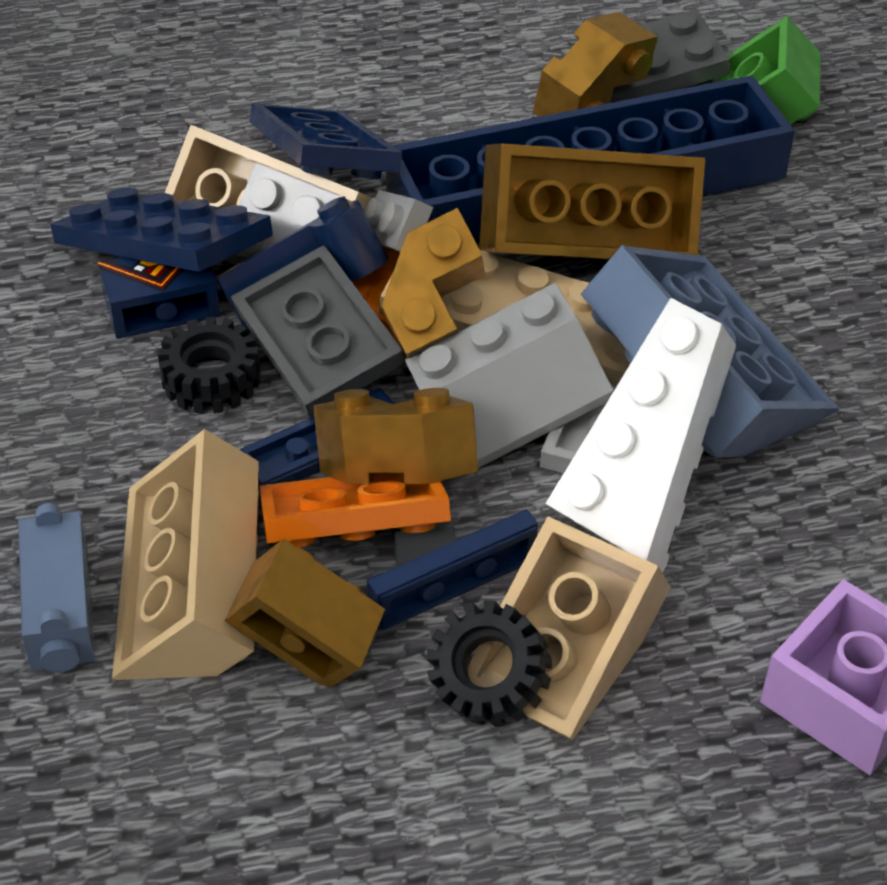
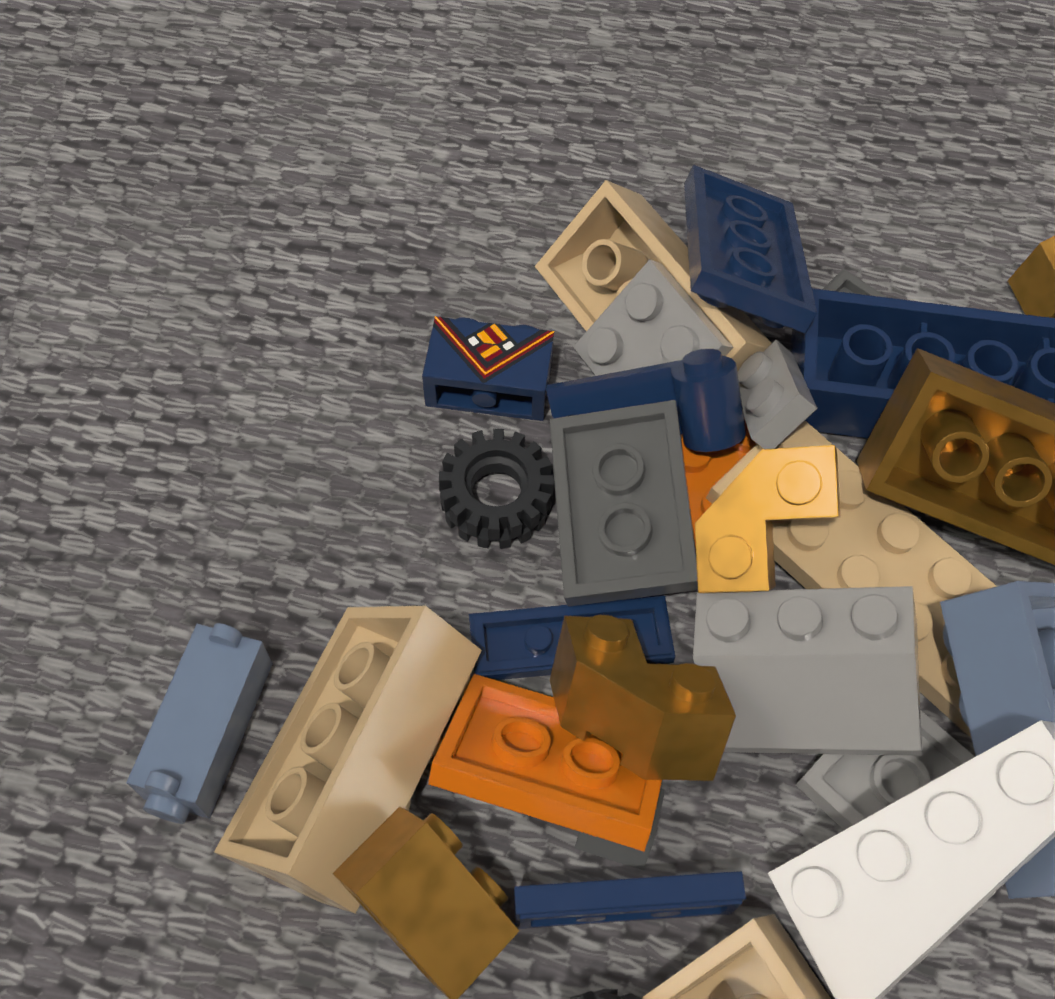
camera: 25 degrees right, 15 degrees up
dark blue plate [50,188,273,272] -> none

